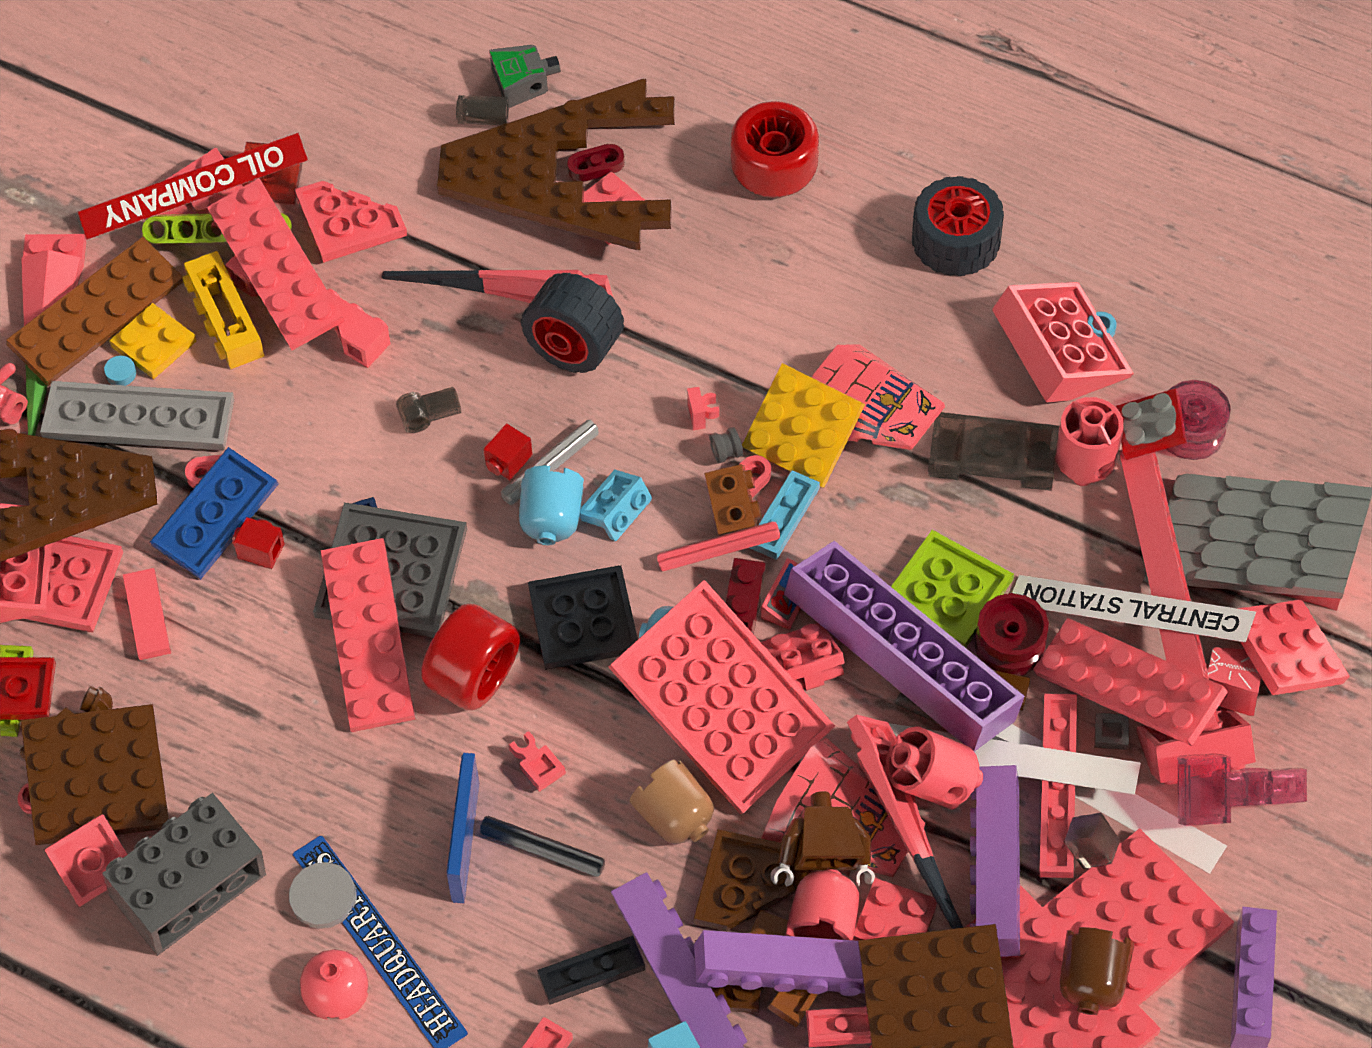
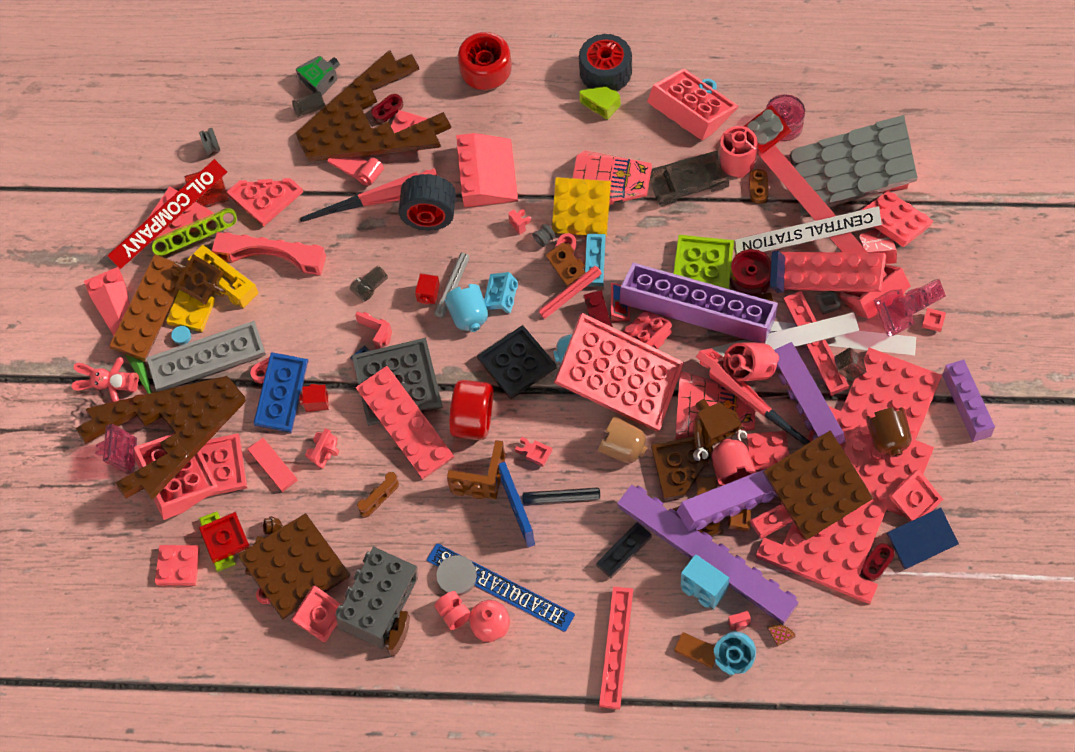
camera: 20 degrees left, 5 degrees up
coral plate [207,178,345,351] -> none
none -> reddish brown plate [172,254,226,305]
none -> dark grey wheel [199,127,221,156]
none -> coral hips [305,429,339,469]
none -> coral door [328,157,384,186]
none -> coral bracket [355,311,392,349]
none -> dark orange plate [357,472,399,518]
none -> reddish brown slope [385,611,410,656]
none -> coral wheel [434,591,471,630]
none -> dark orange bracket [447,440,506,500]
none -> coral slope [456,133,518,208]
none -> lime slope [579,87,621,120]
none -> dark orange plate [749,169,769,204]
none -> dark blue tile [770,251,785,293]
none -> coral plate [922,308,946,332]

